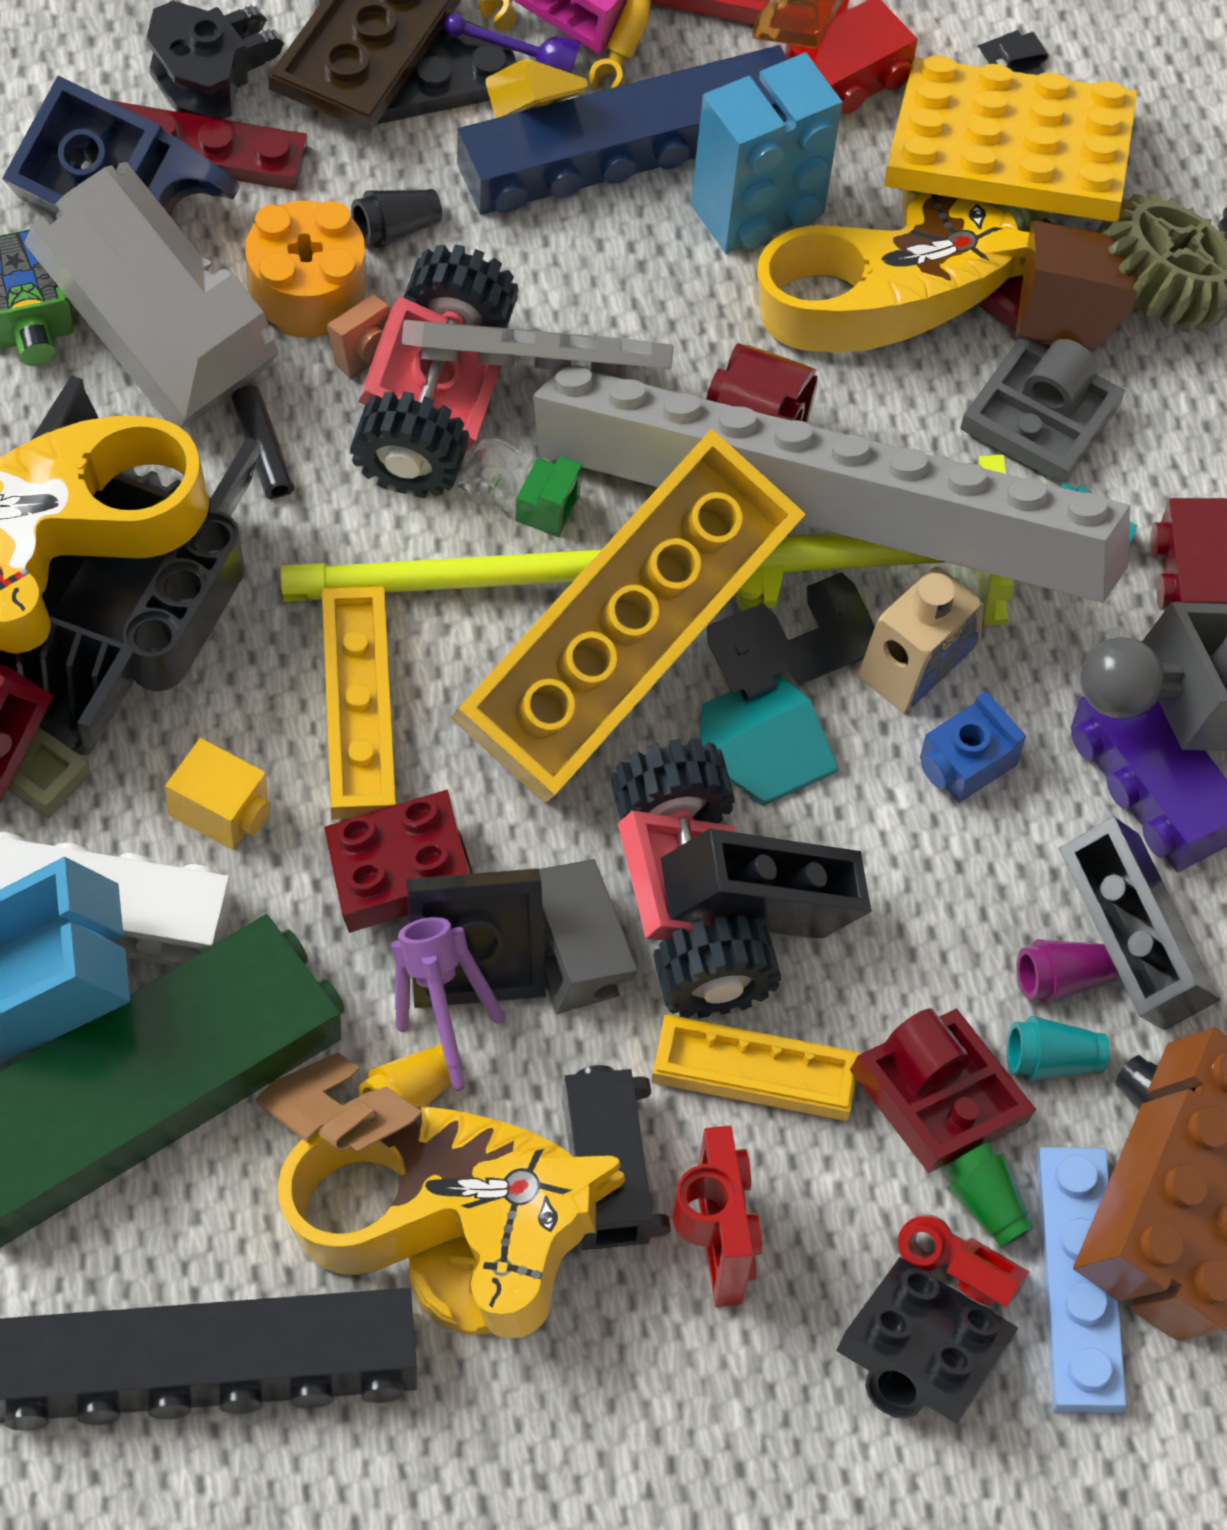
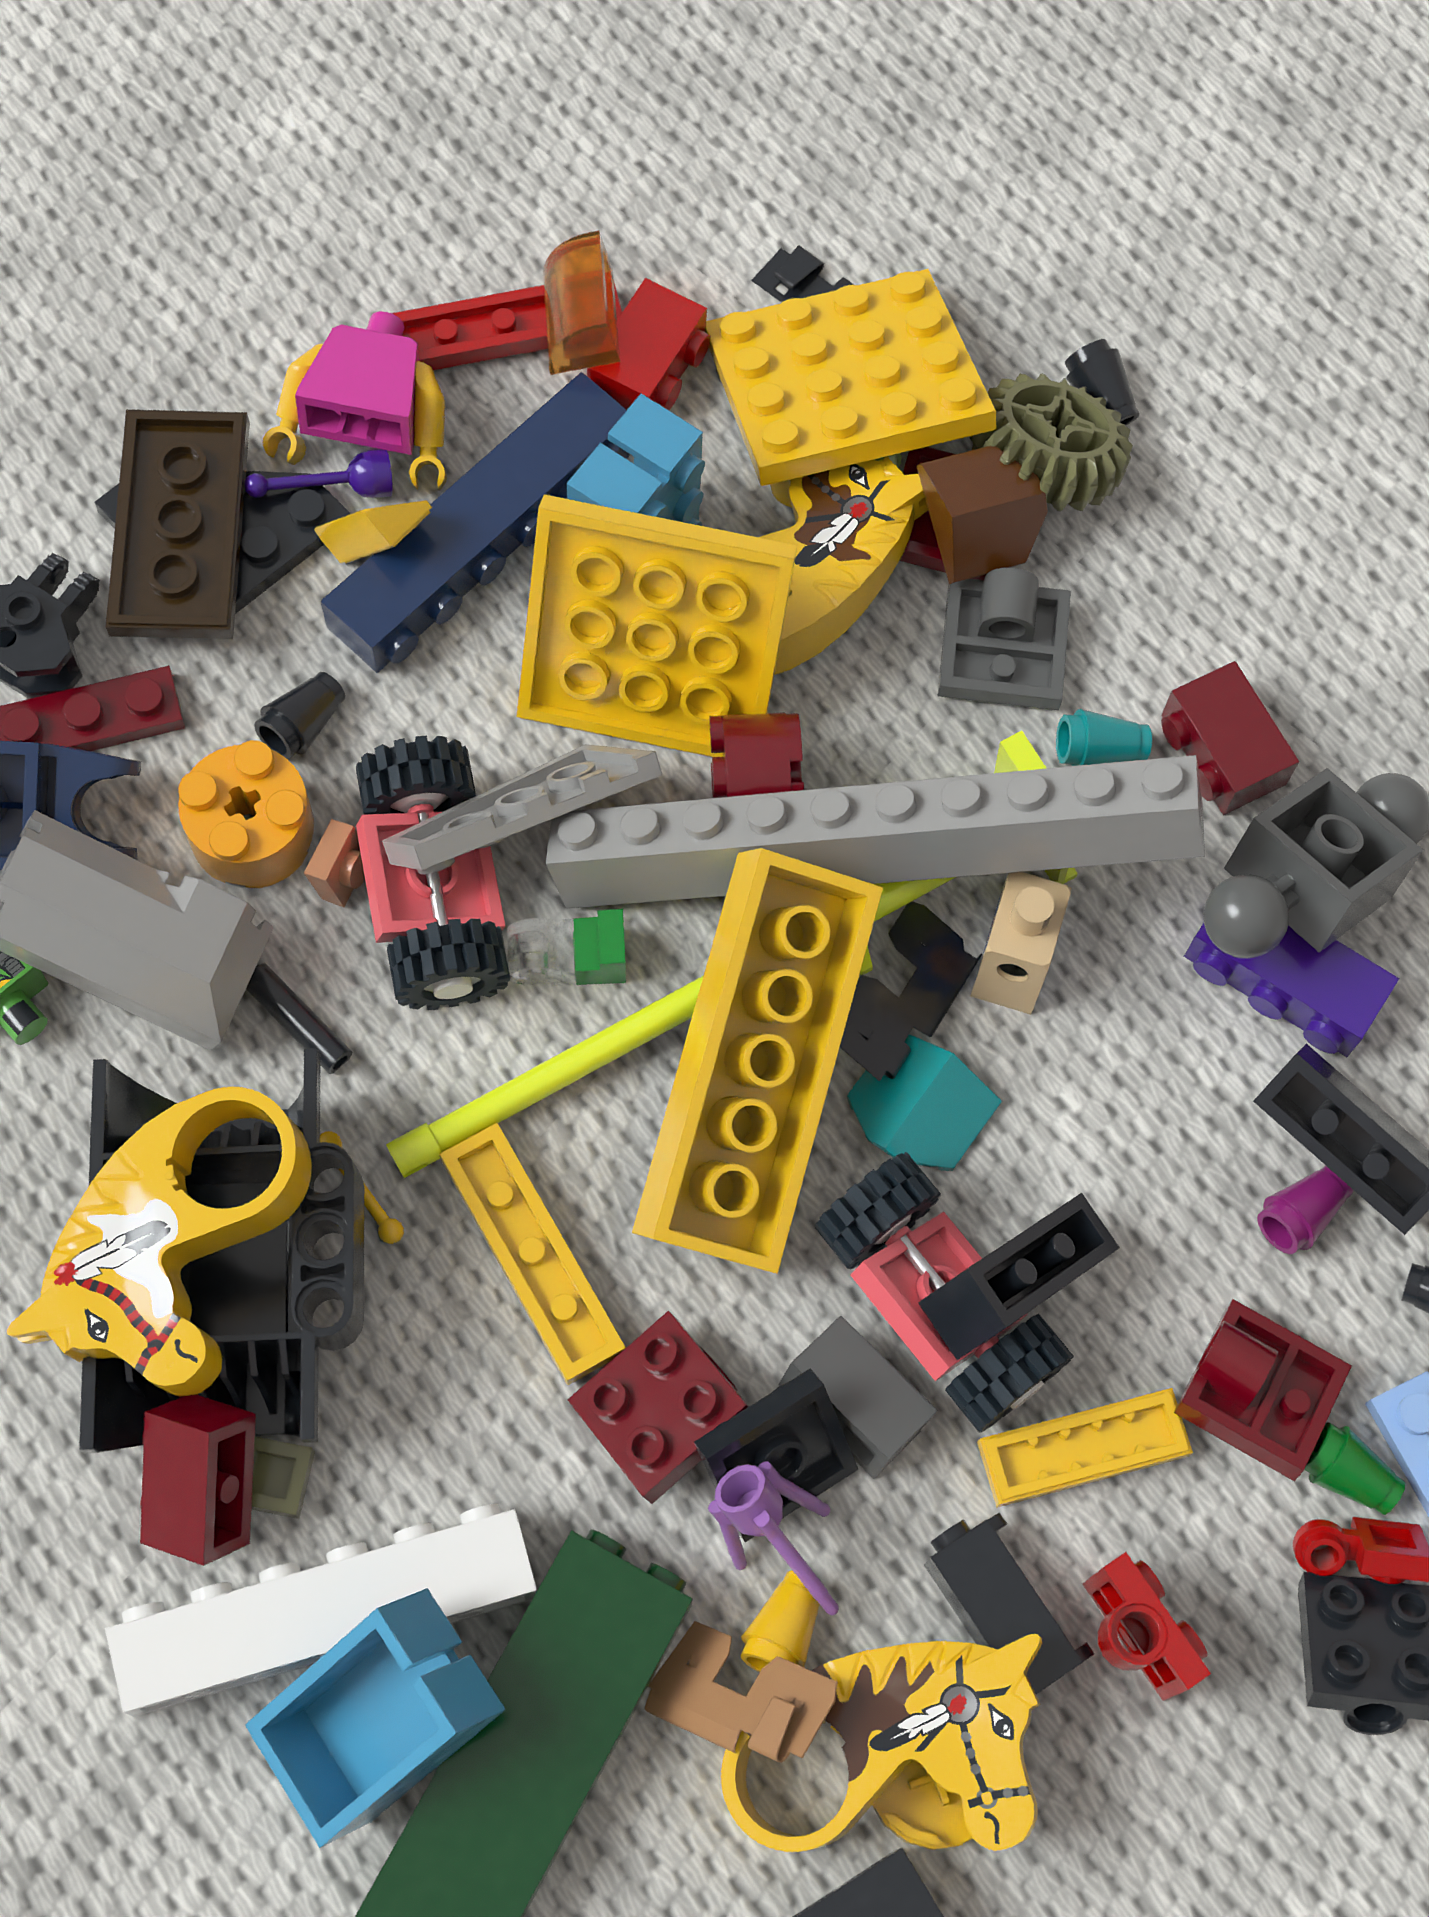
camera: 25 degrees left, 10 degrees up
yellow brick [165,738,271,850] -> none
blue brick [920,691,1026,803] -> none
teal cone [1006,1016,1110,1082] -> none
none -> yellow hinge [320,1131,404,1244]
none -> yellow plate [516,494,798,757]

